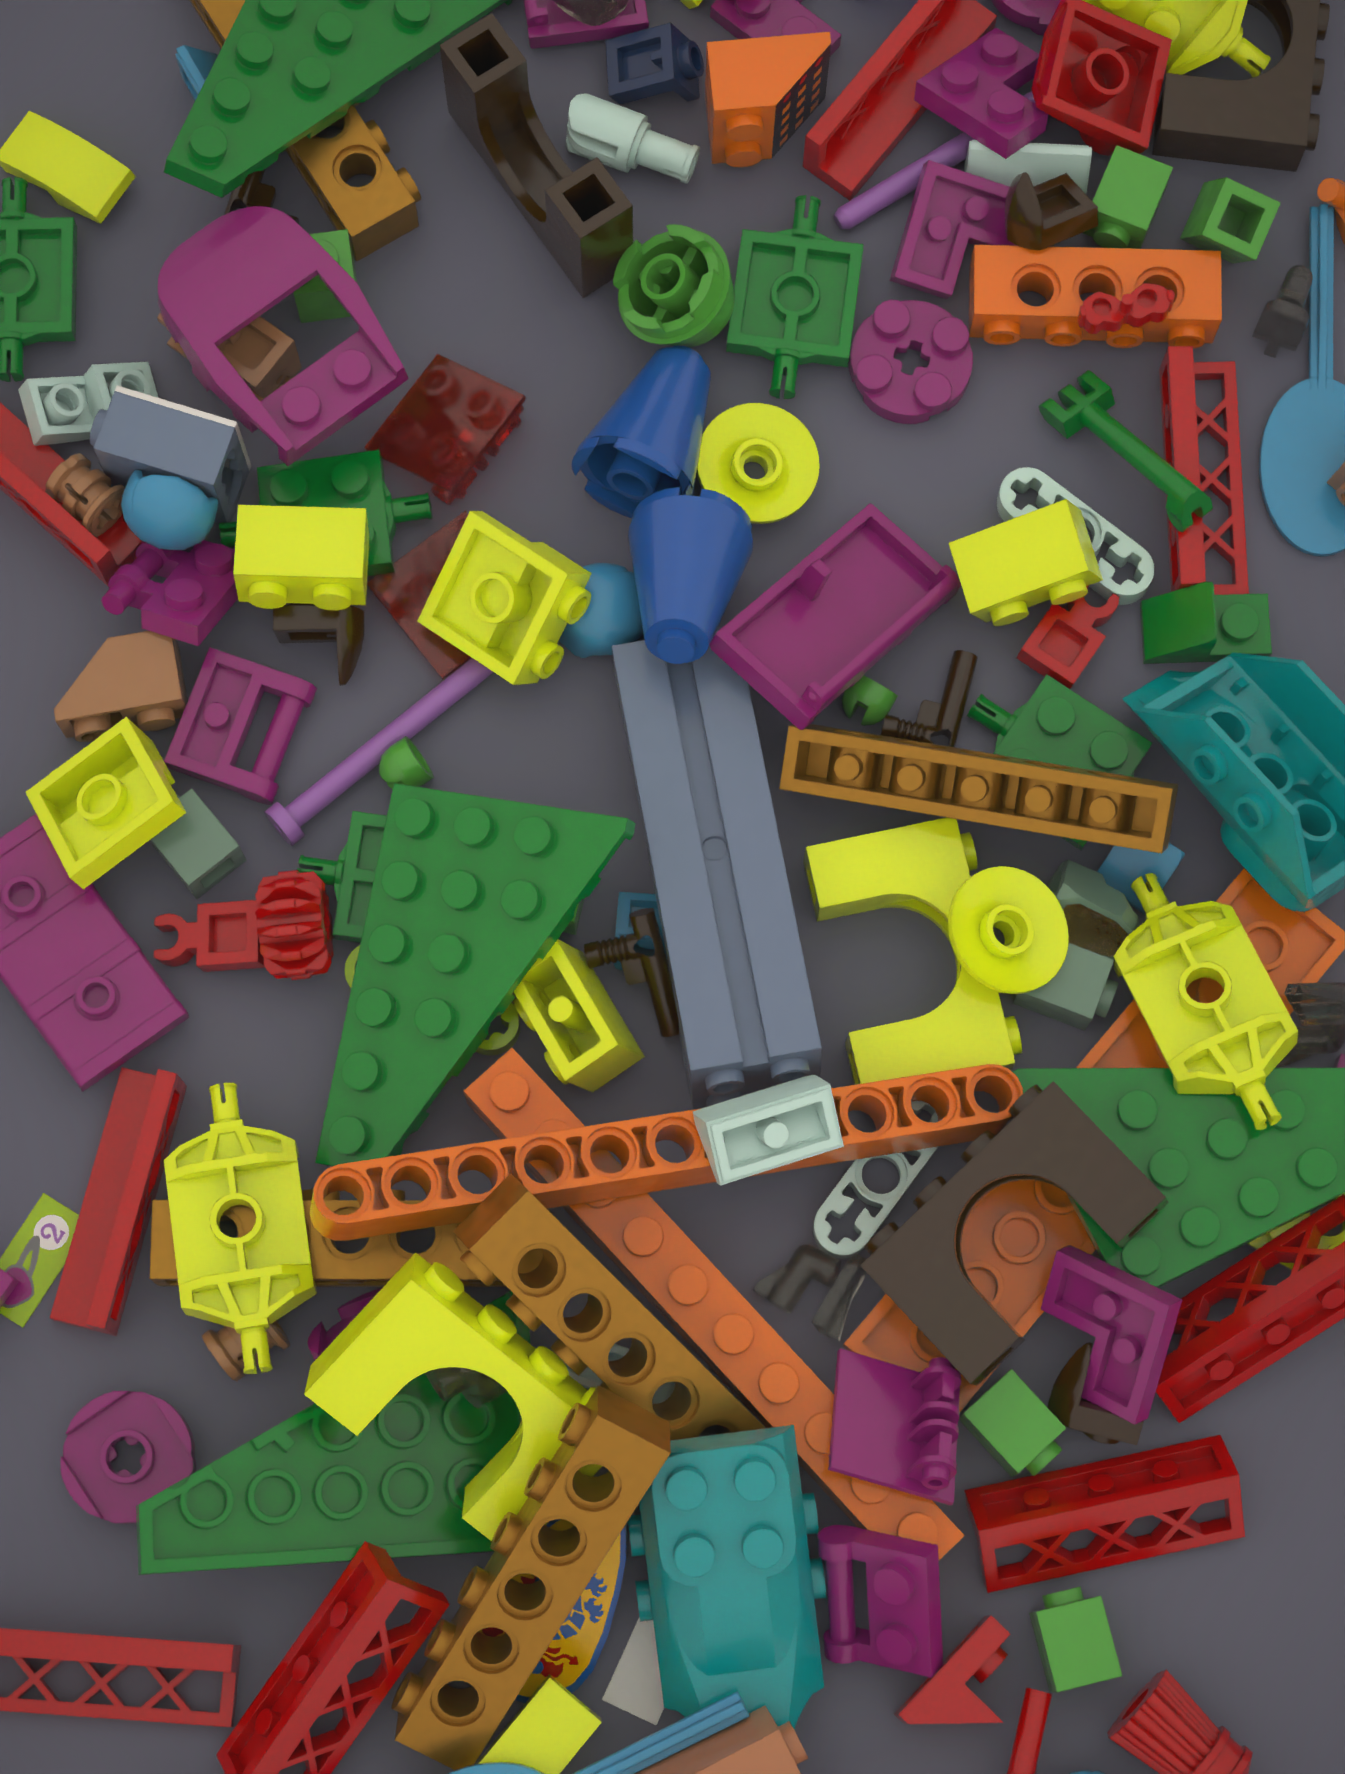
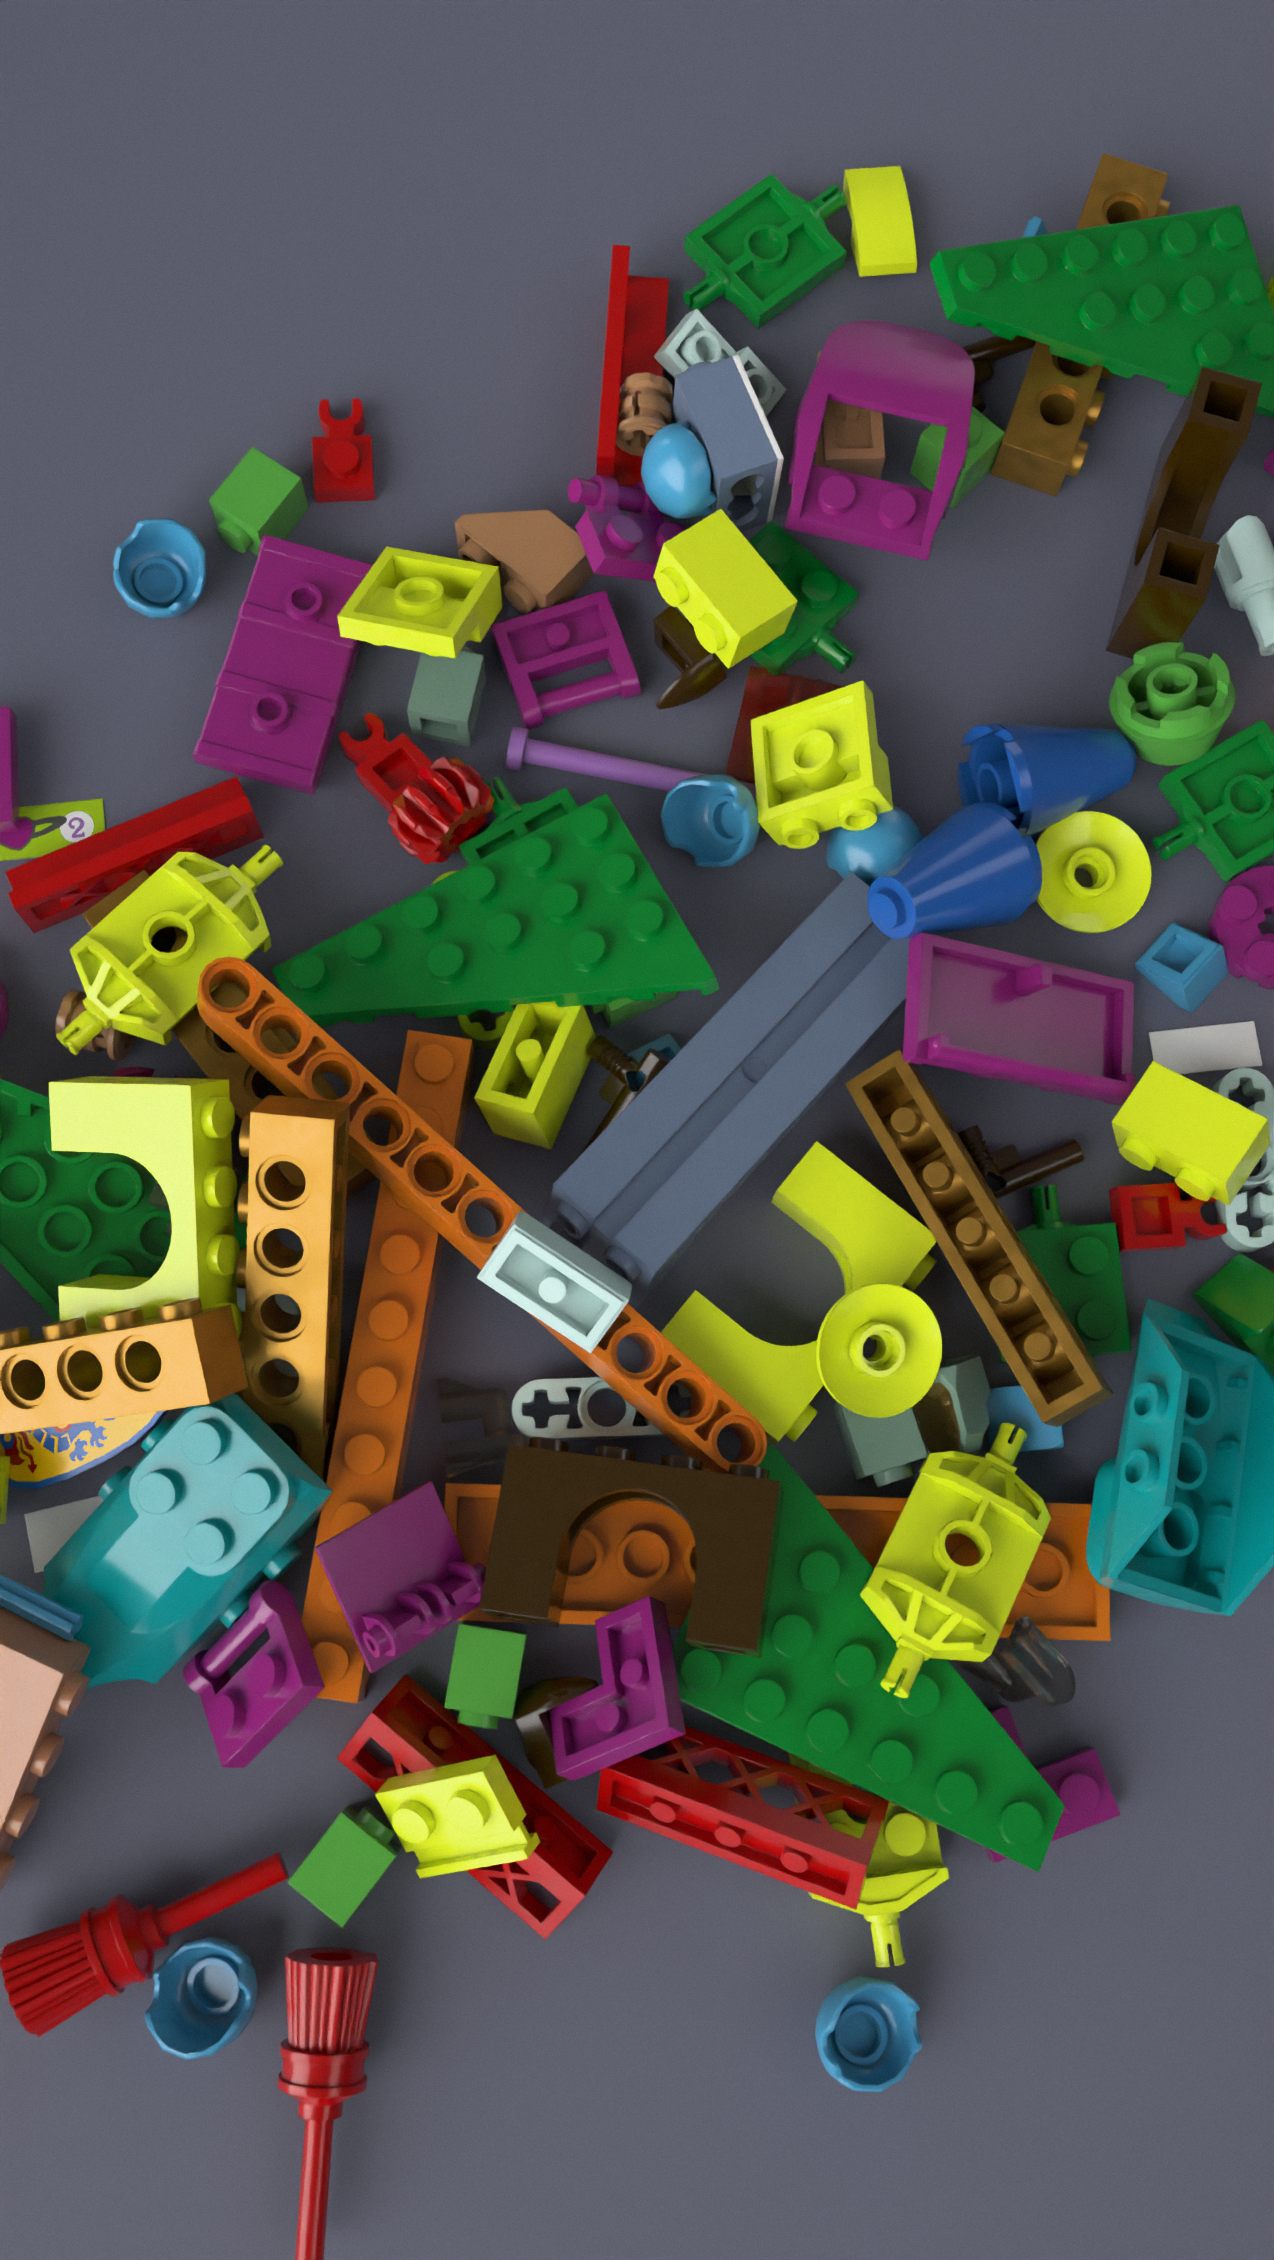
camera: 45 degrees right, 0 degrees up
clear red hinge [364,354,527,505] -> none
bright green hinge [379,736,434,789] -> none
bright green hinge [842,675,898,726] -> none
red slope [894,1615,1011,1724] -> none
none -> neon yellow plate [375,1755,540,1878]
none -> dark azure hair [660,774,761,867]
none -> dark azure slope [1134,922,1228,1013]
none -> white sticker [1149,1021,1262,1074]

